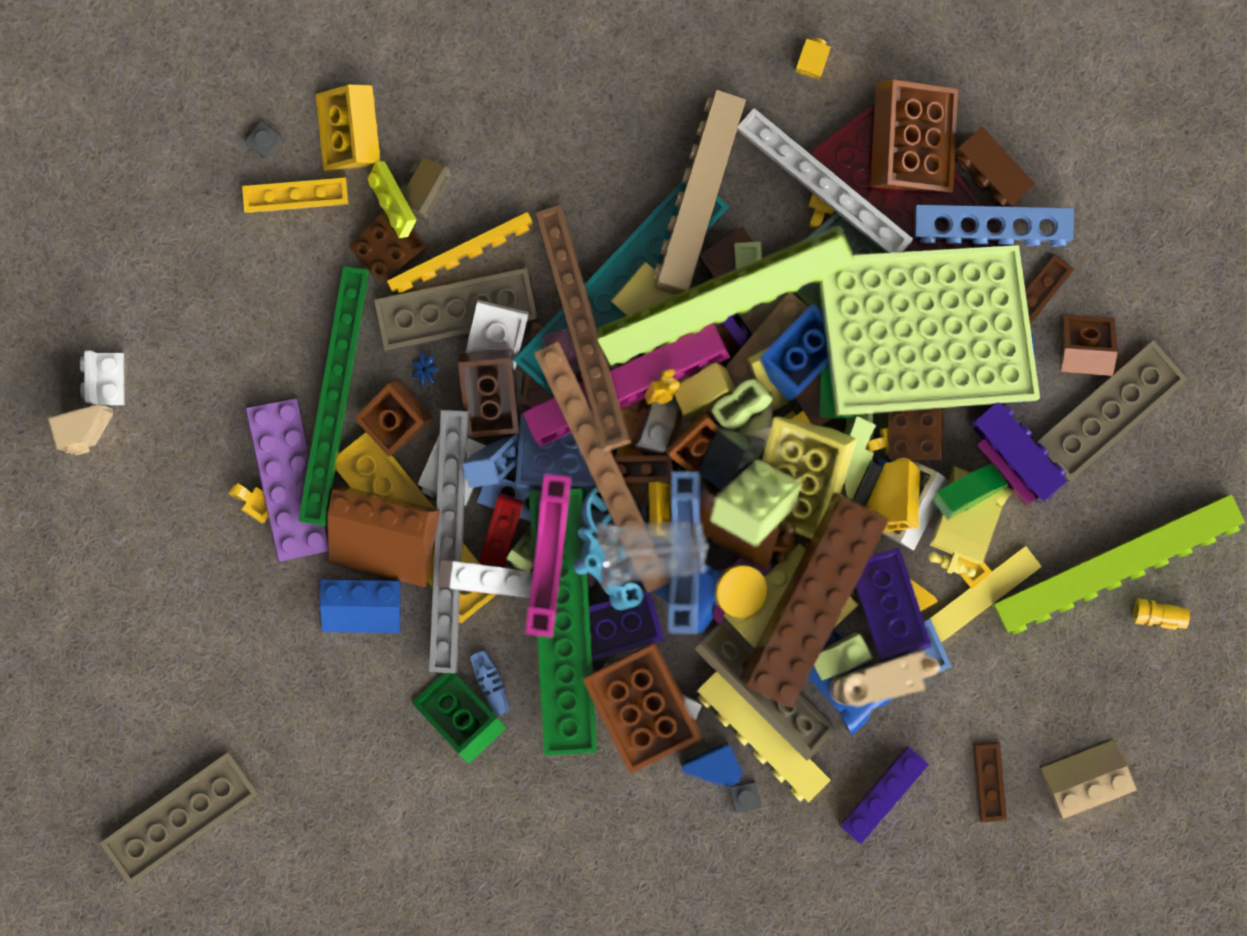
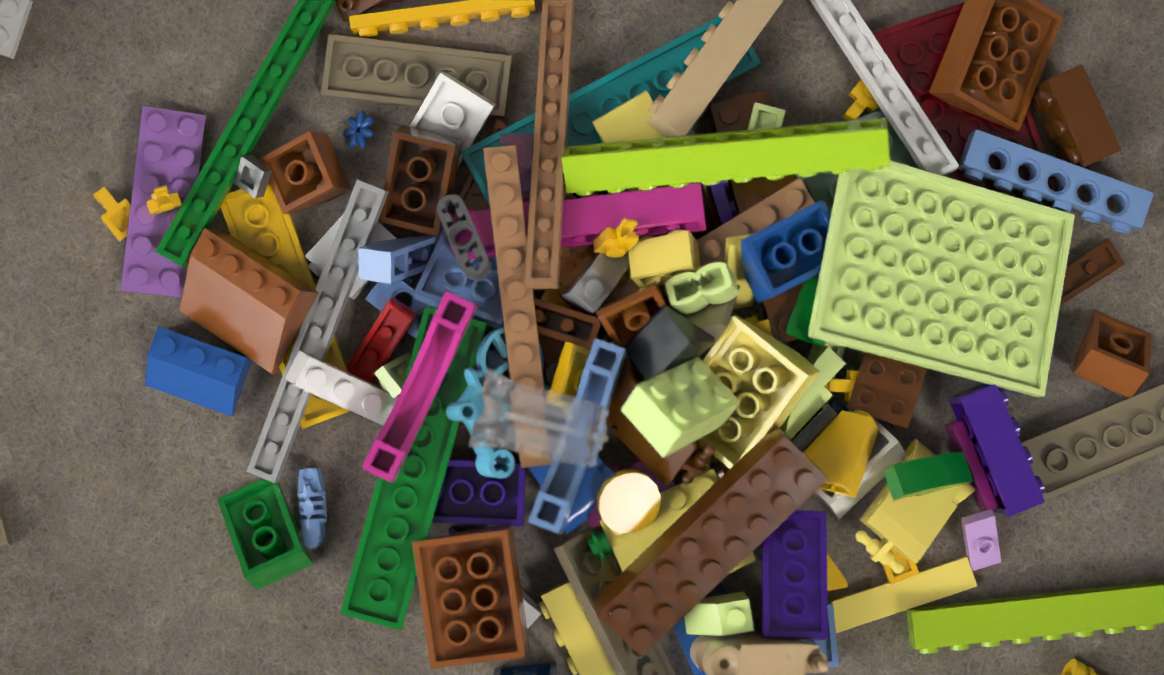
camera: 20 degrees right, 0 degrees up
none -> yellow plate [146,185,182,216]
none -> dark grey plate [233,155,272,199]
none -> dark grey beam [437,194,491,280]
none -> green plate [588,530,614,561]
none -> lavender plate [961,509,1001,571]

